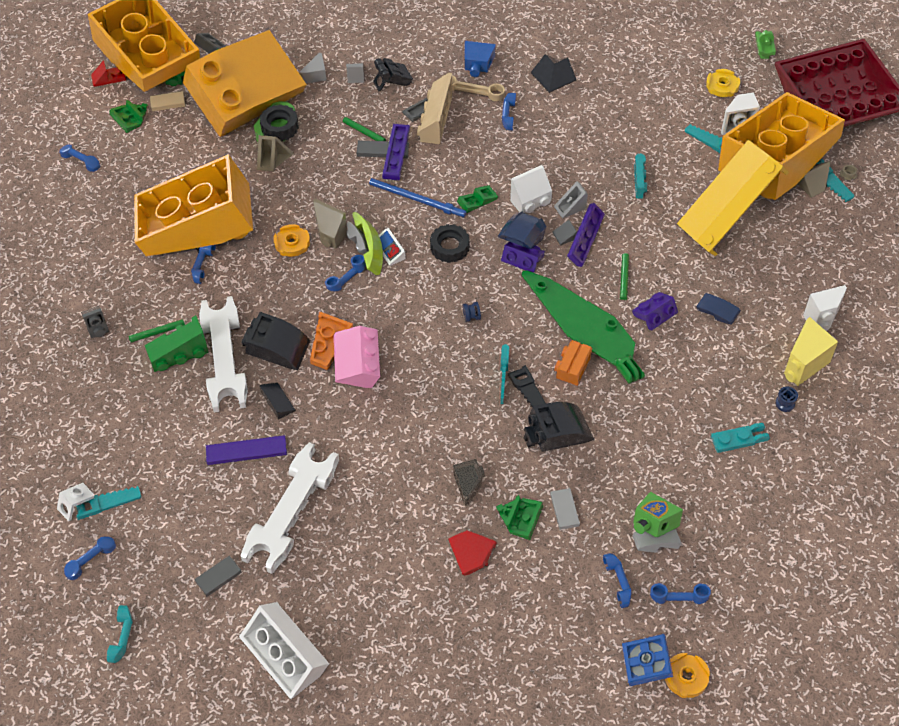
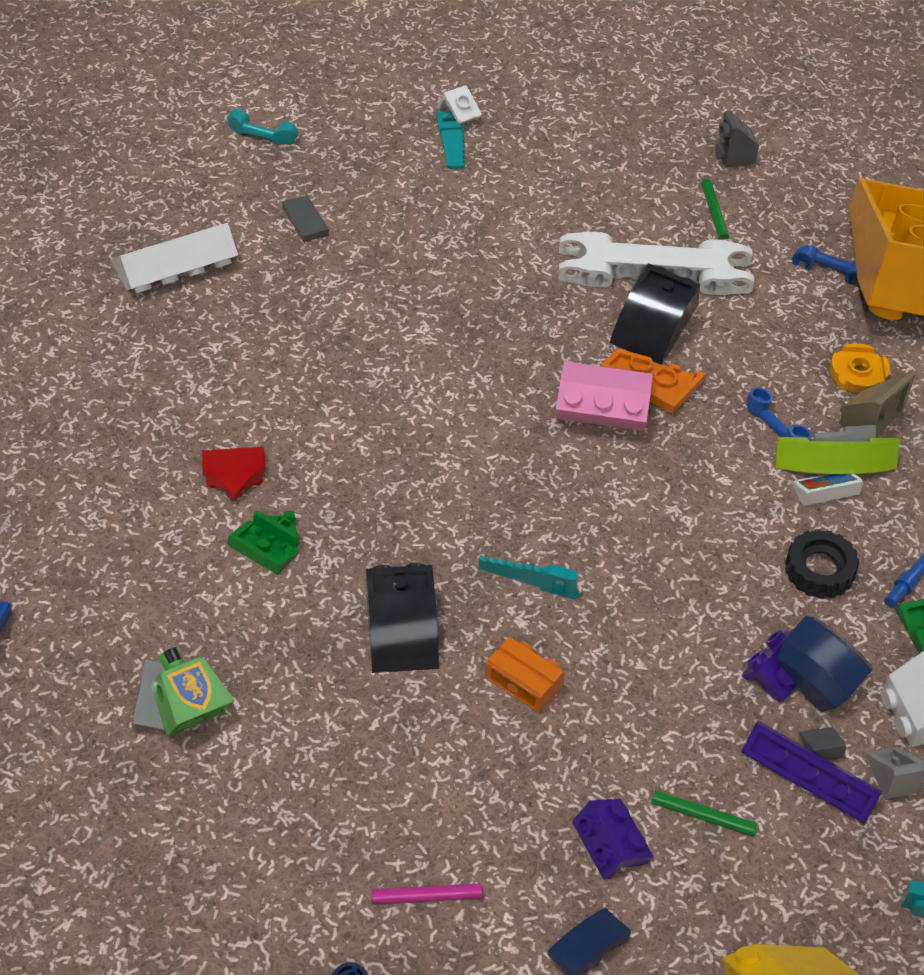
camera: 100 degrees right, 5 degrees down
blue bar [64,536,116,580] -> none
green wedge [144,315,209,372] -> none
dark purple tile [206,435,287,465] -> none
white piece [241,442,339,574] -> none
black slope [259,382,296,420] -> none
clear smoke slope [453,459,485,508] -> none
dark blue wheel [462,302,481,322] -> none
black piece [508,365,546,407] -> none
green wing [521,270,645,384] -> none
light grey tile [550,488,580,530] -> none
blue bar [603,553,632,608] -> none
blue bar [650,583,711,604] -> none
teal hinge [711,422,770,453] -> none
none -> dark pink bar [371,883,482,904]

